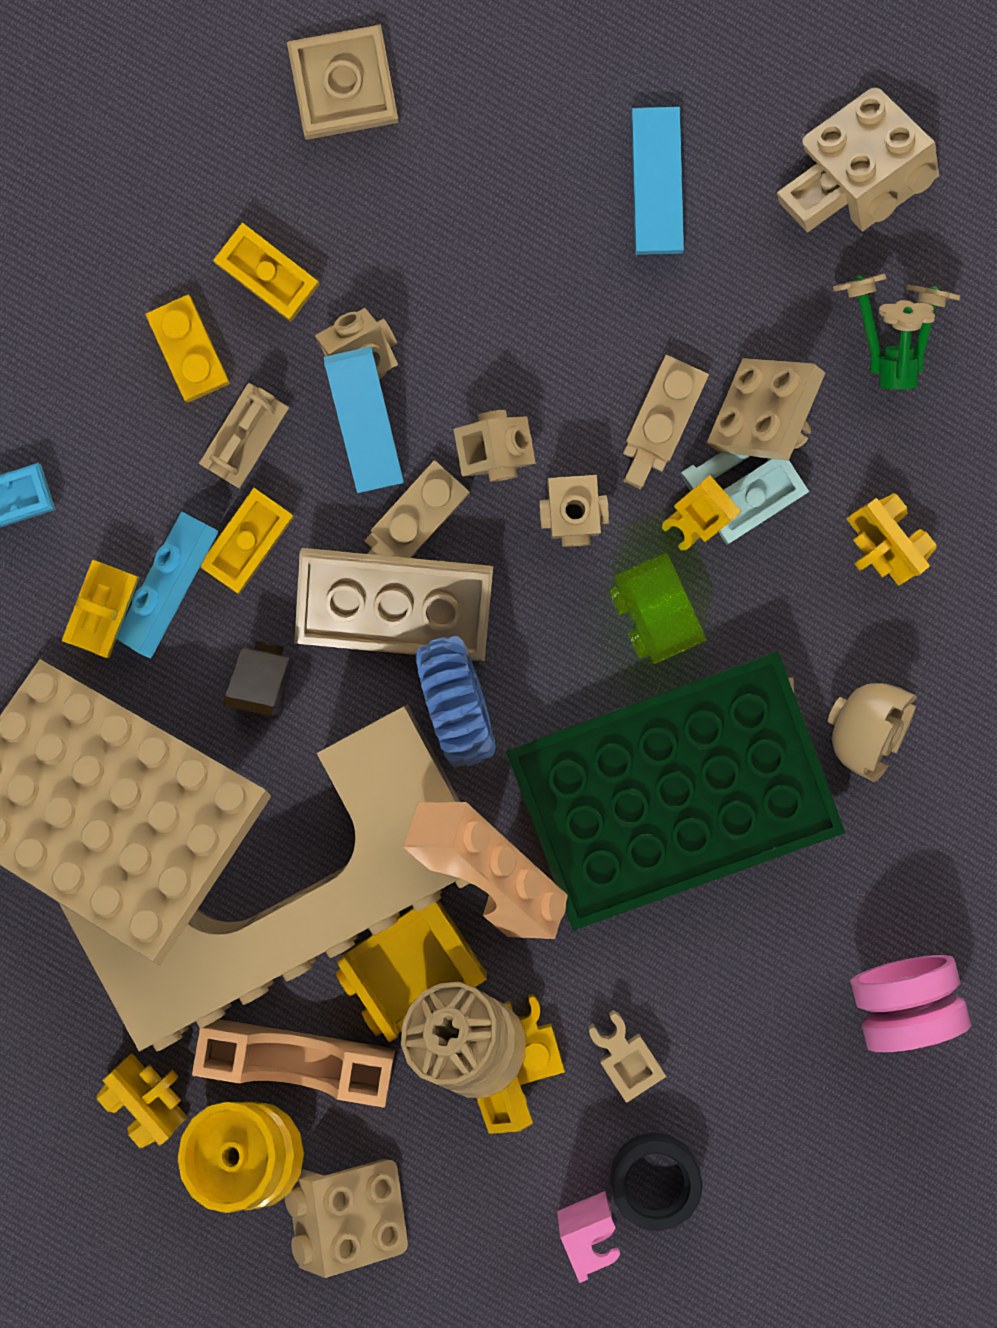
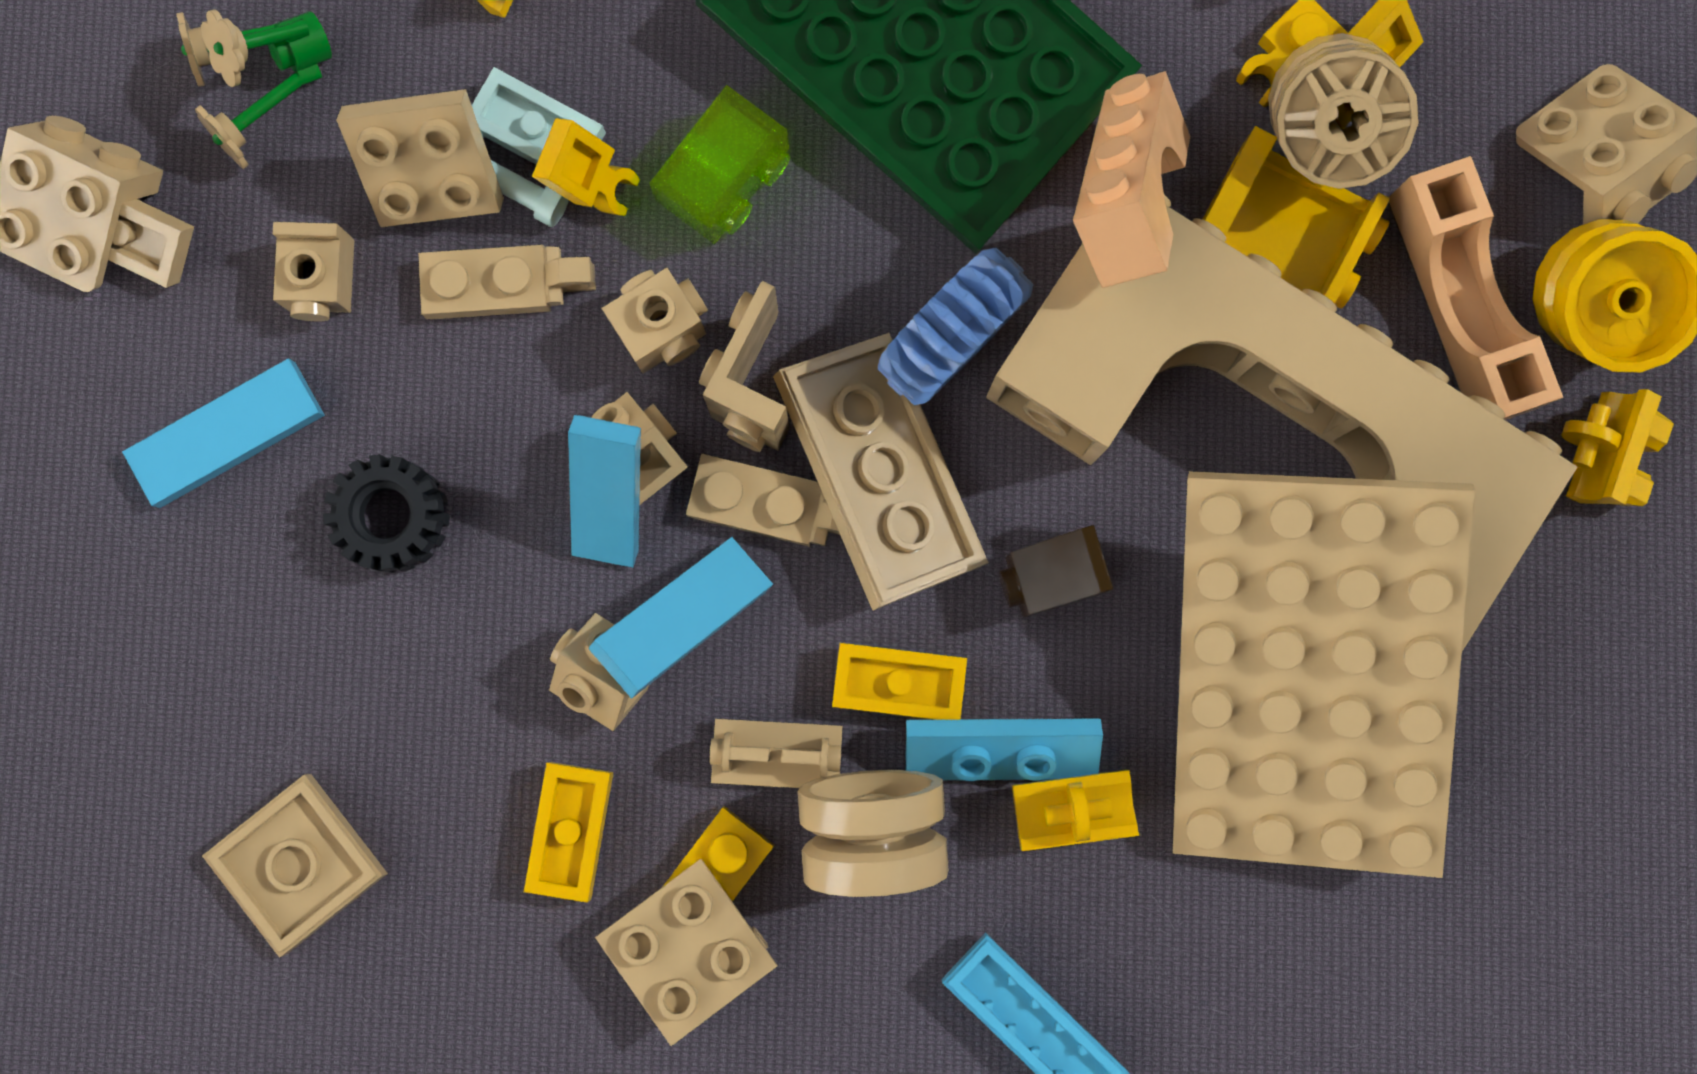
camera: 120 degrees left, 5 degrees down
none -> tan brick [273,222,354,321]
none -> black tyre [323,454,450,573]
none -> medium azure tile [568,415,641,568]
none -> tan hinge [595,859,778,1046]
none -> tan bracket [699,281,790,452]
none -> tan wheel [798,770,949,897]

